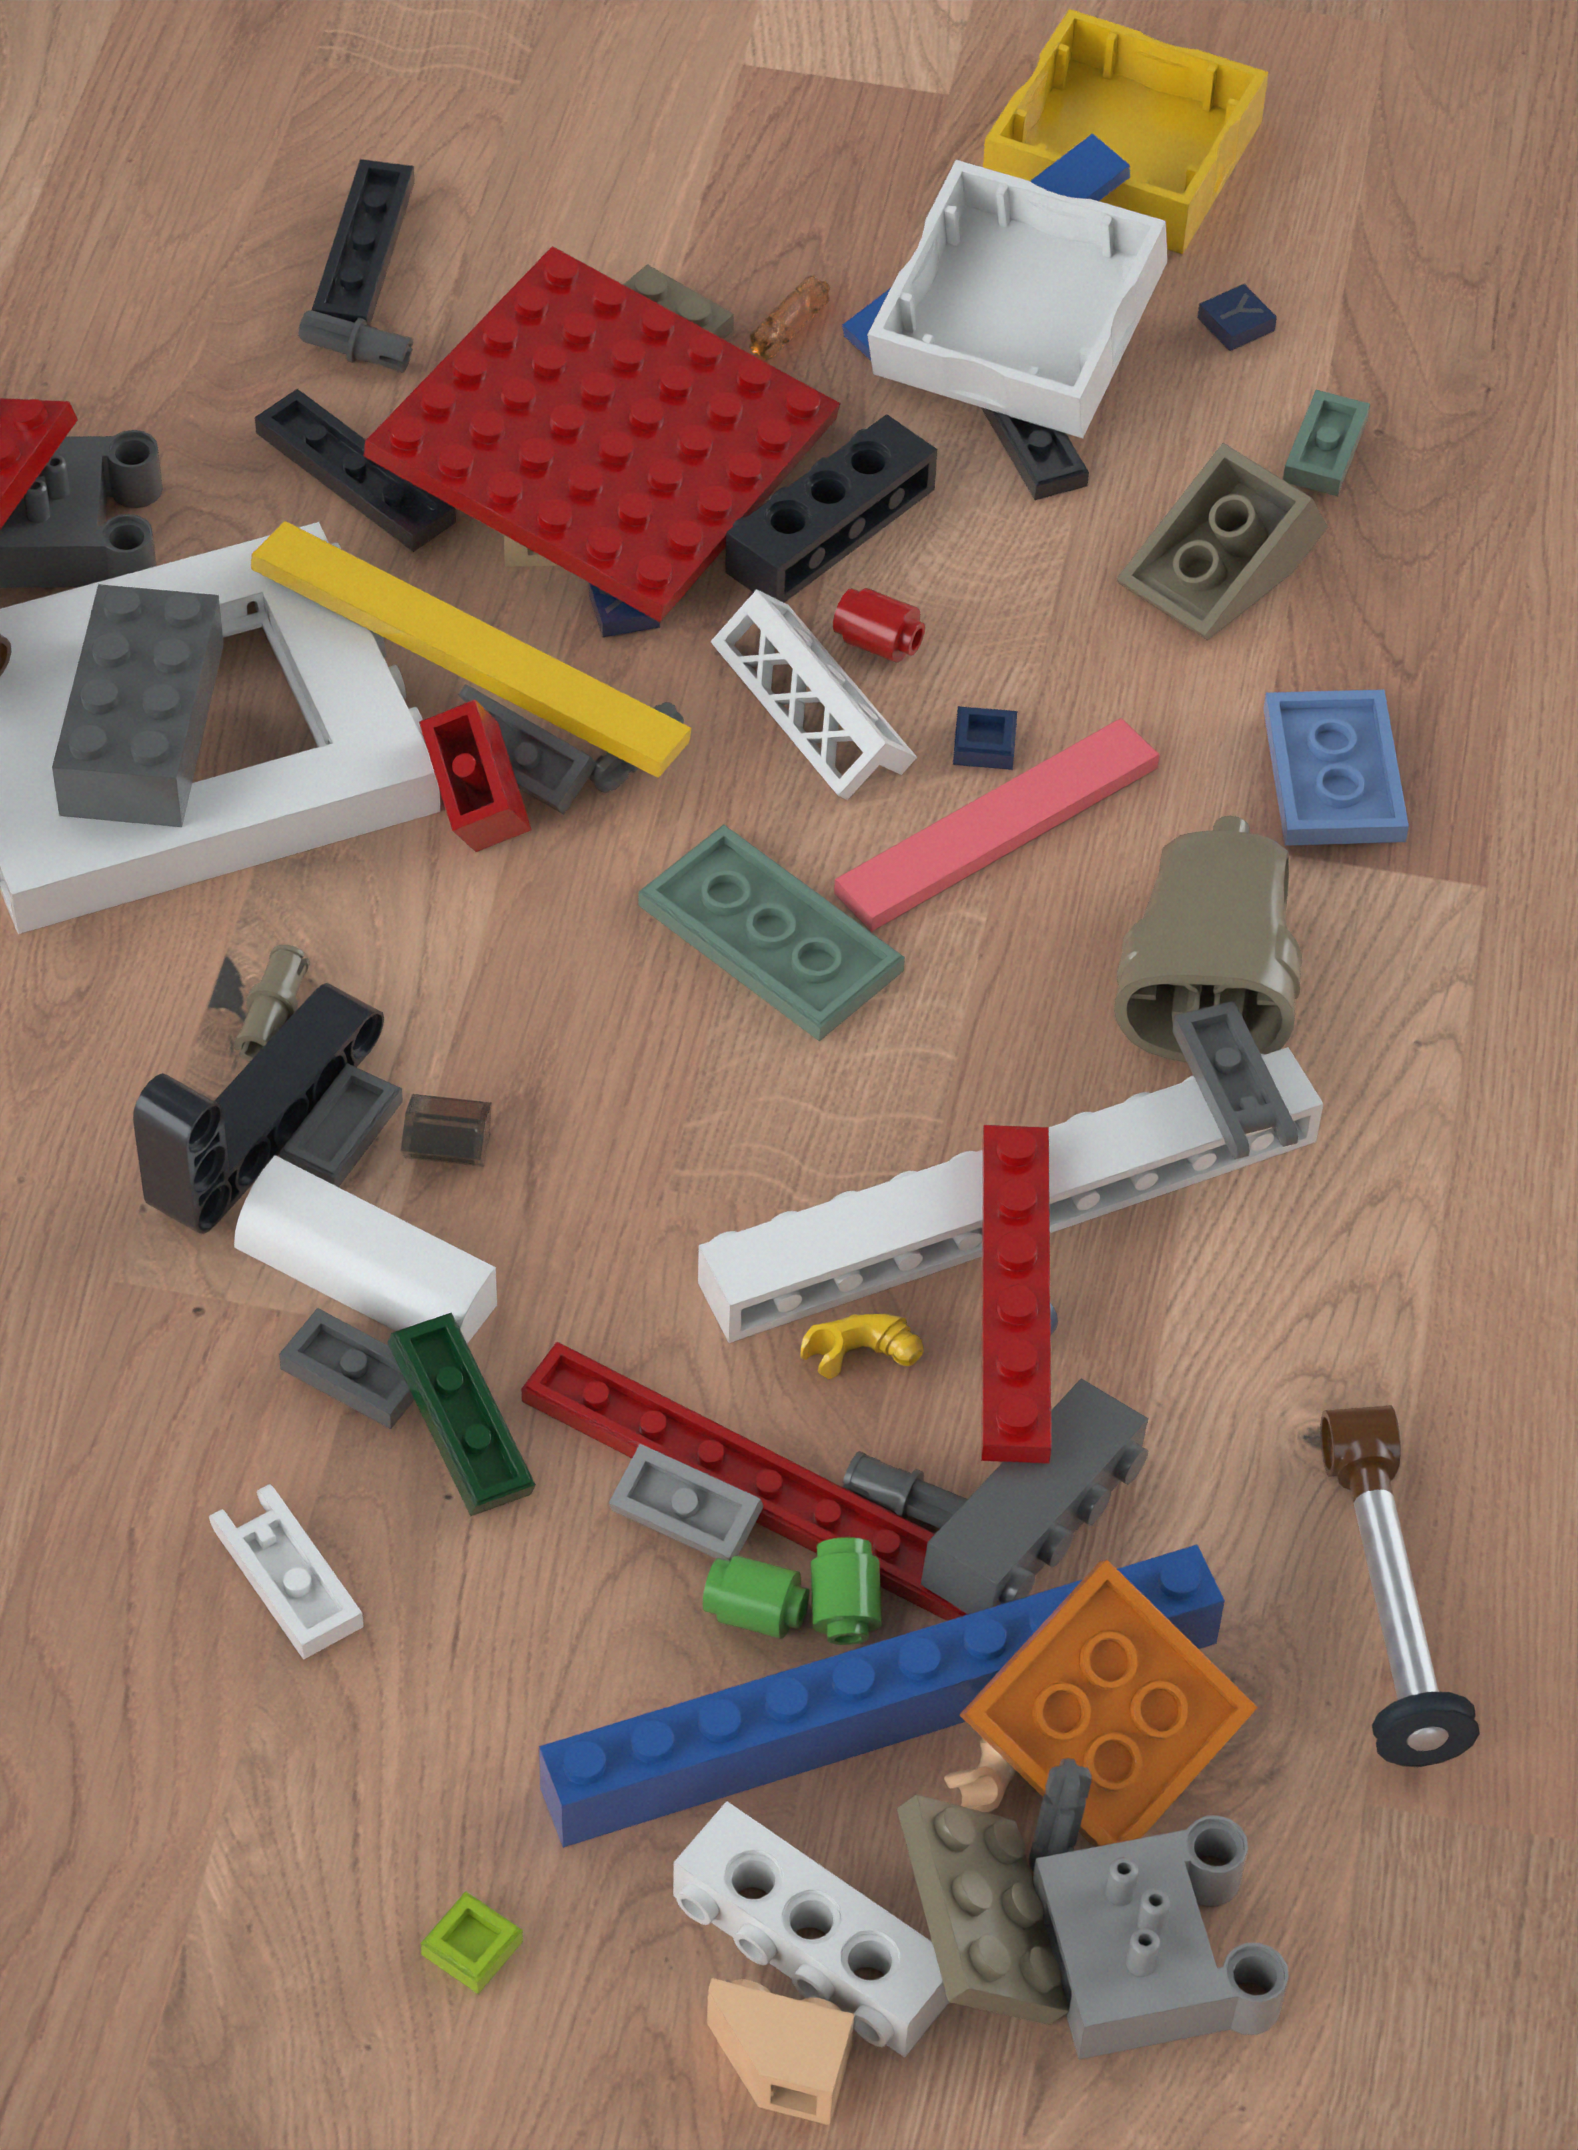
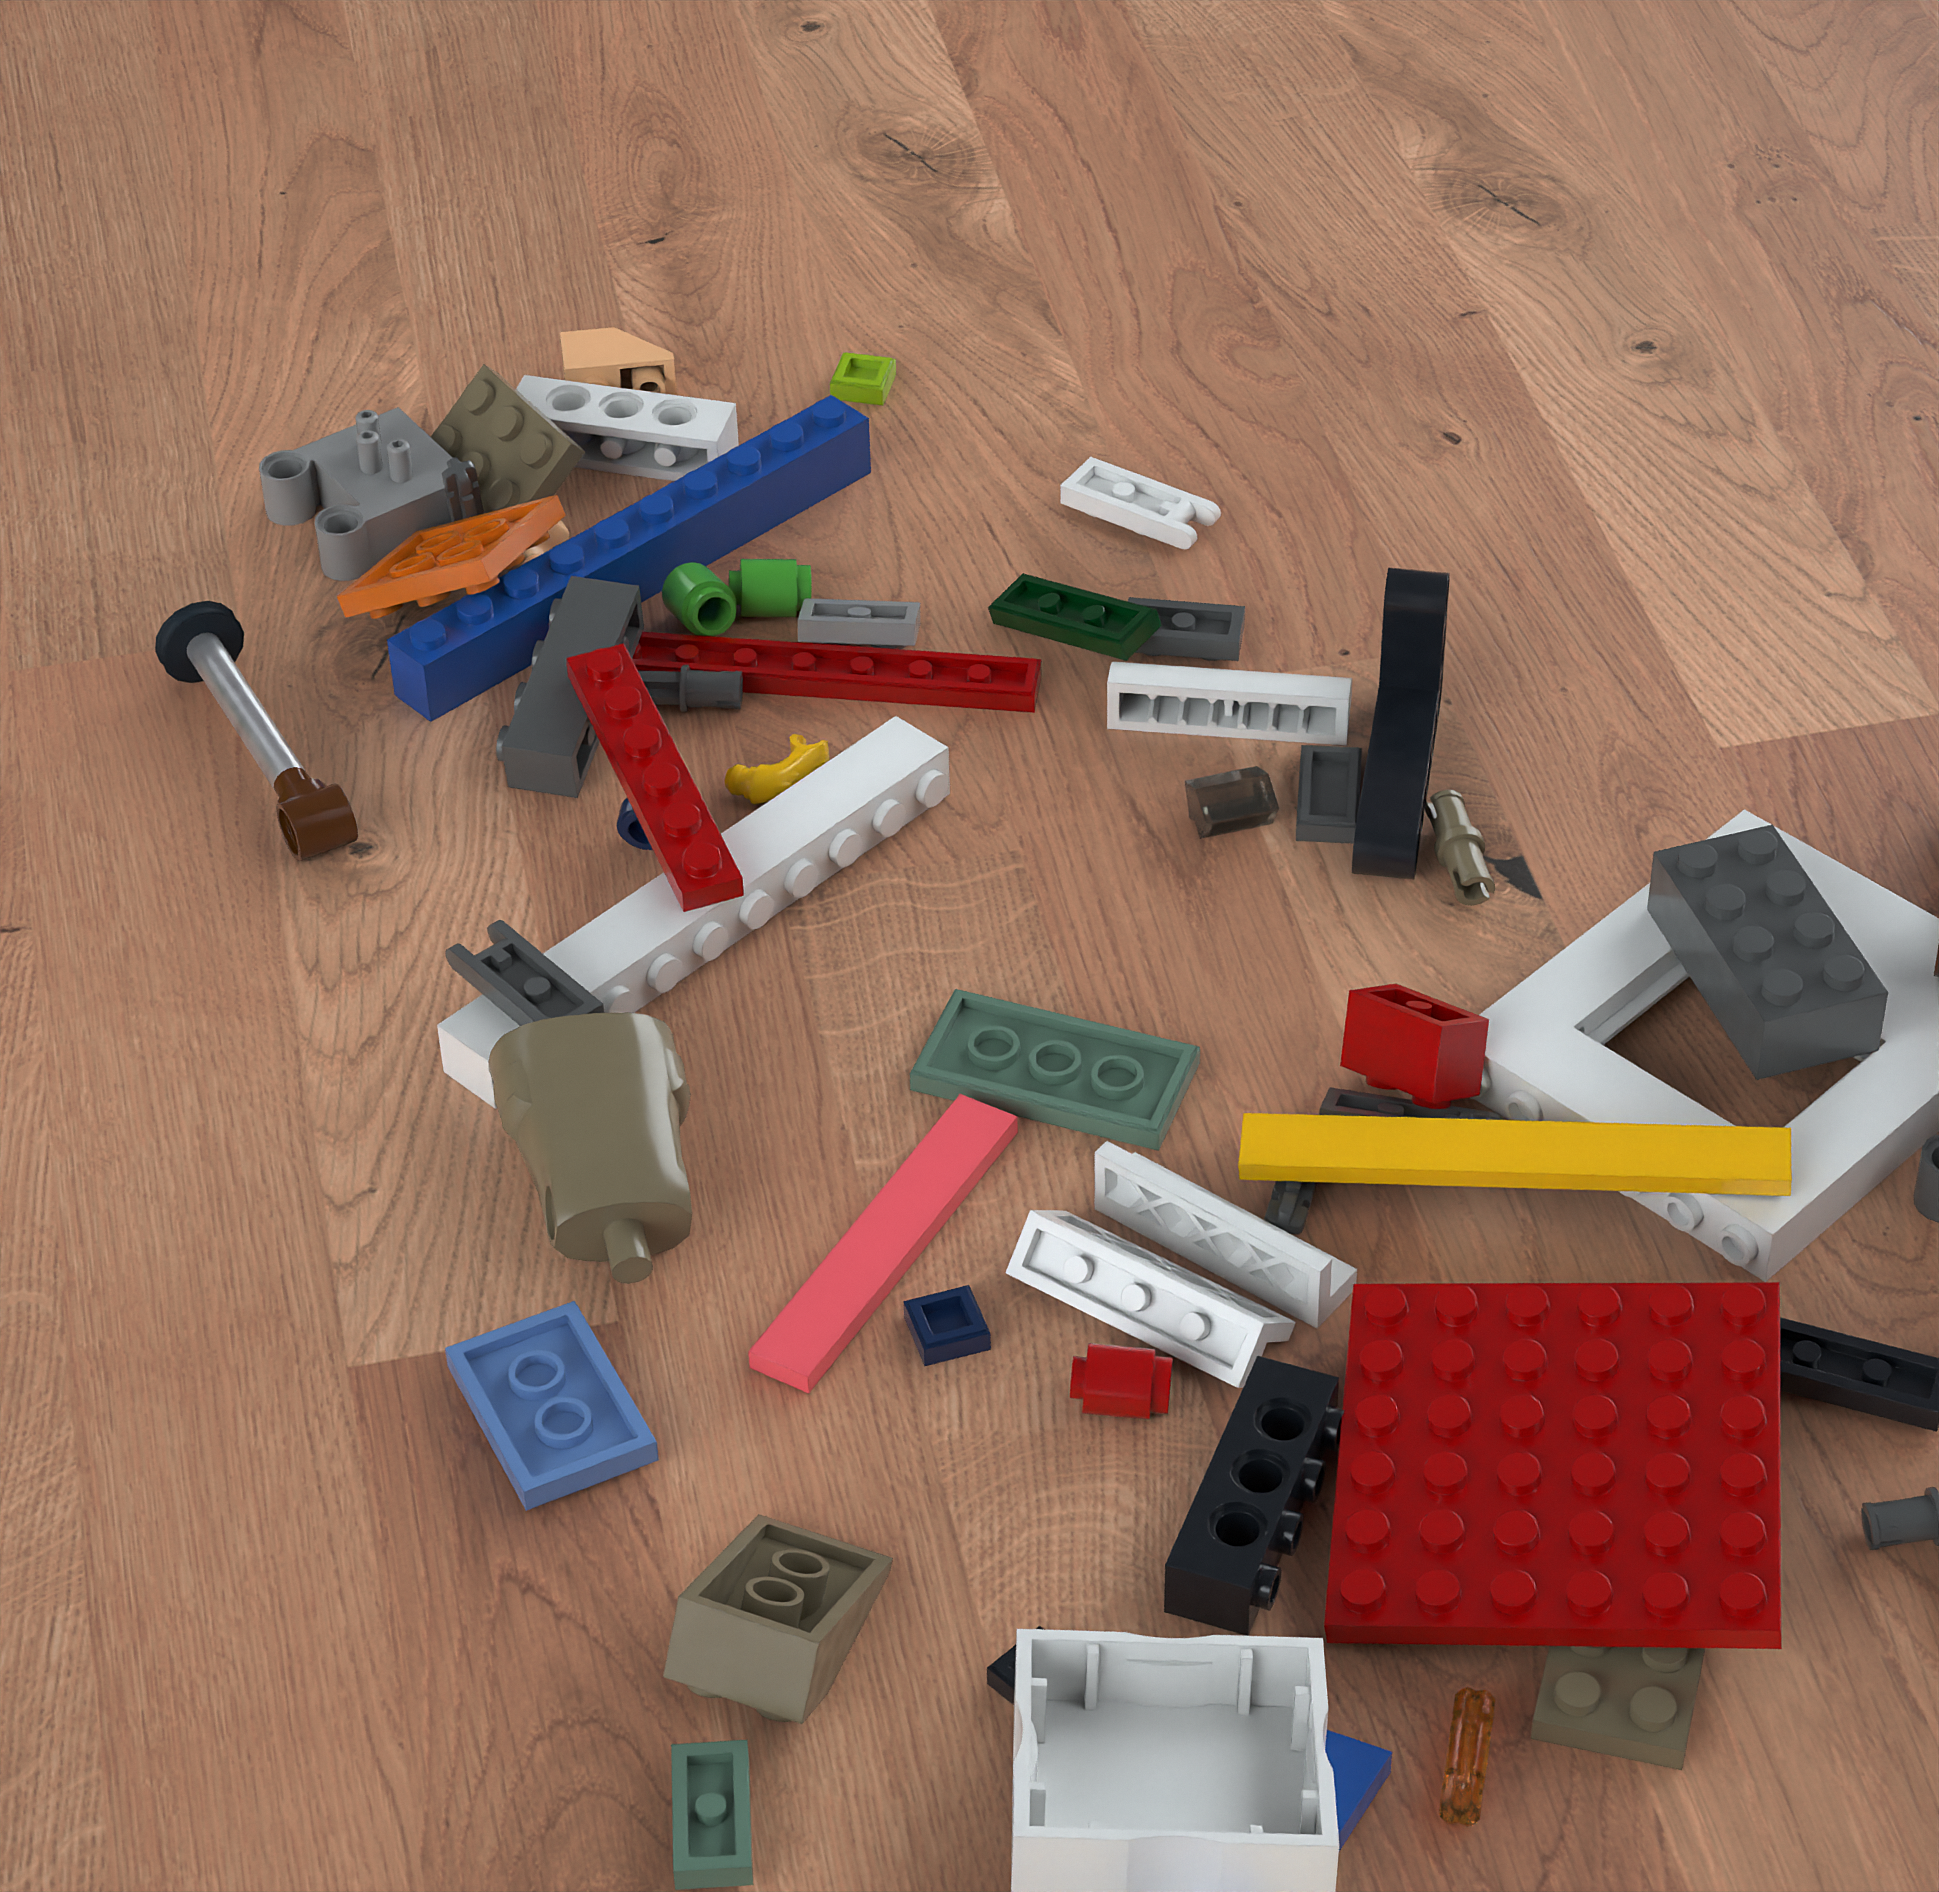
camera: 160 degrees right, 10 degrees down
none -> white fence [1095,1141,1357,1329]

